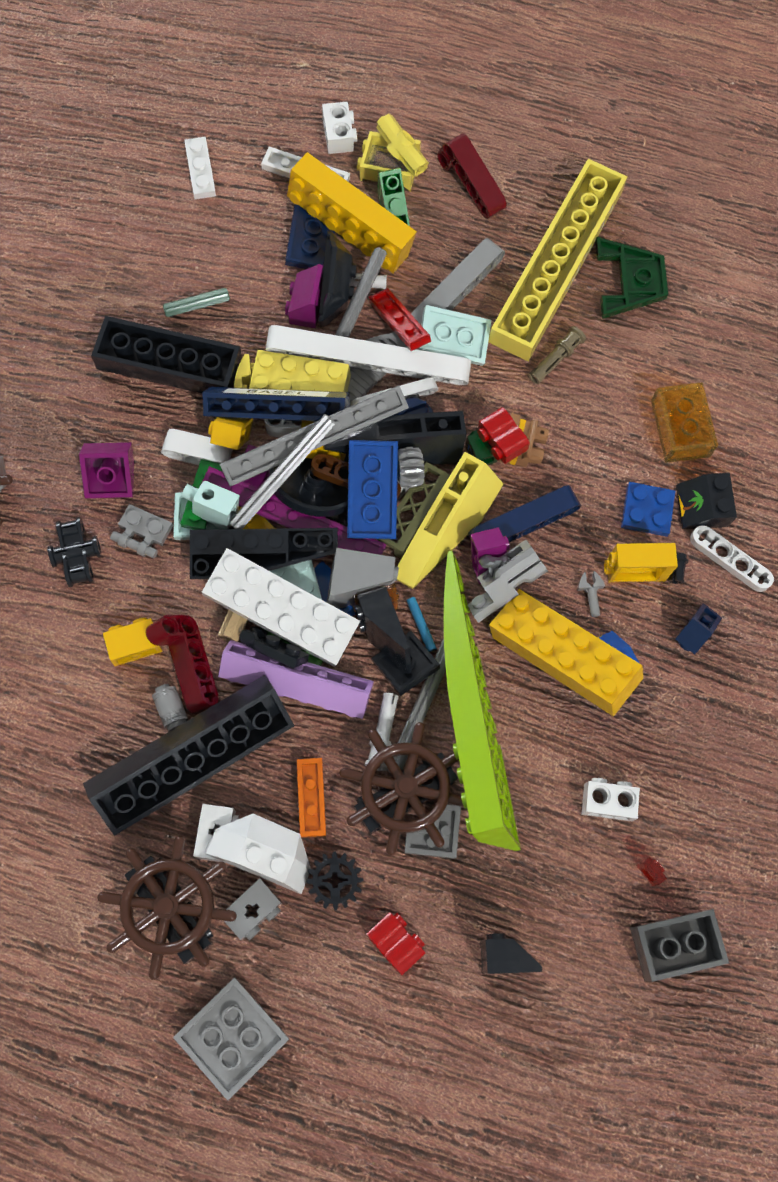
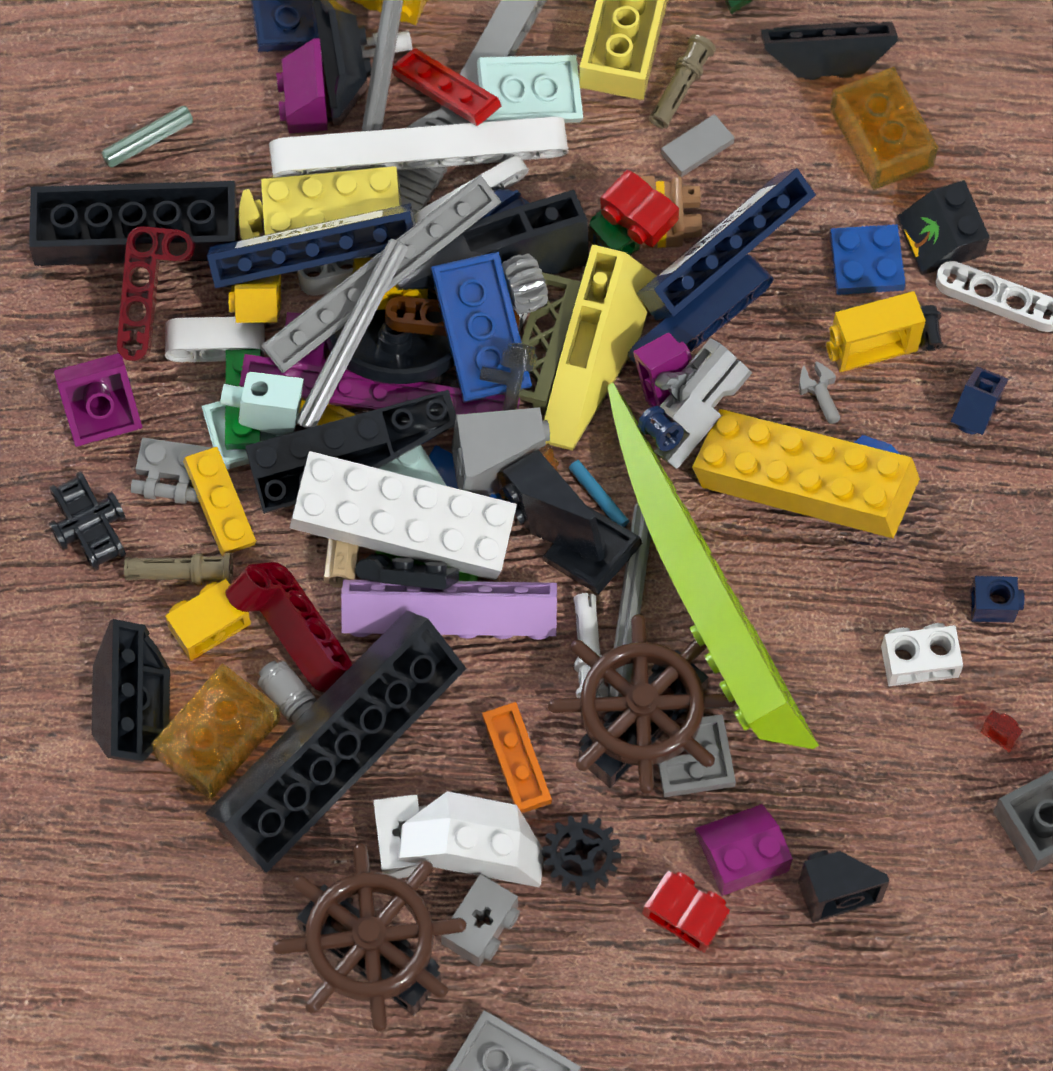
camera: 10 degrees left, 5 degrees down
none -> black wedge [91,619,170,763]
none -> dark red beam [117,226,195,362]
none -> dark tan pin [124,553,233,585]
none -> clear yellow brick [152,663,281,800]
none -> yellow plate [183,447,256,556]
none -> clear smoke piece [479,342,538,411]
none -> dark blue brick [637,168,816,321]
none -> dark blue bush [638,406,684,451]
none -> light grey tile [661,114,735,177]
none -> magenta slope [695,804,793,896]
none -> black wedge [761,21,898,80]
none -> dark blue brick [970,576,1025,623]

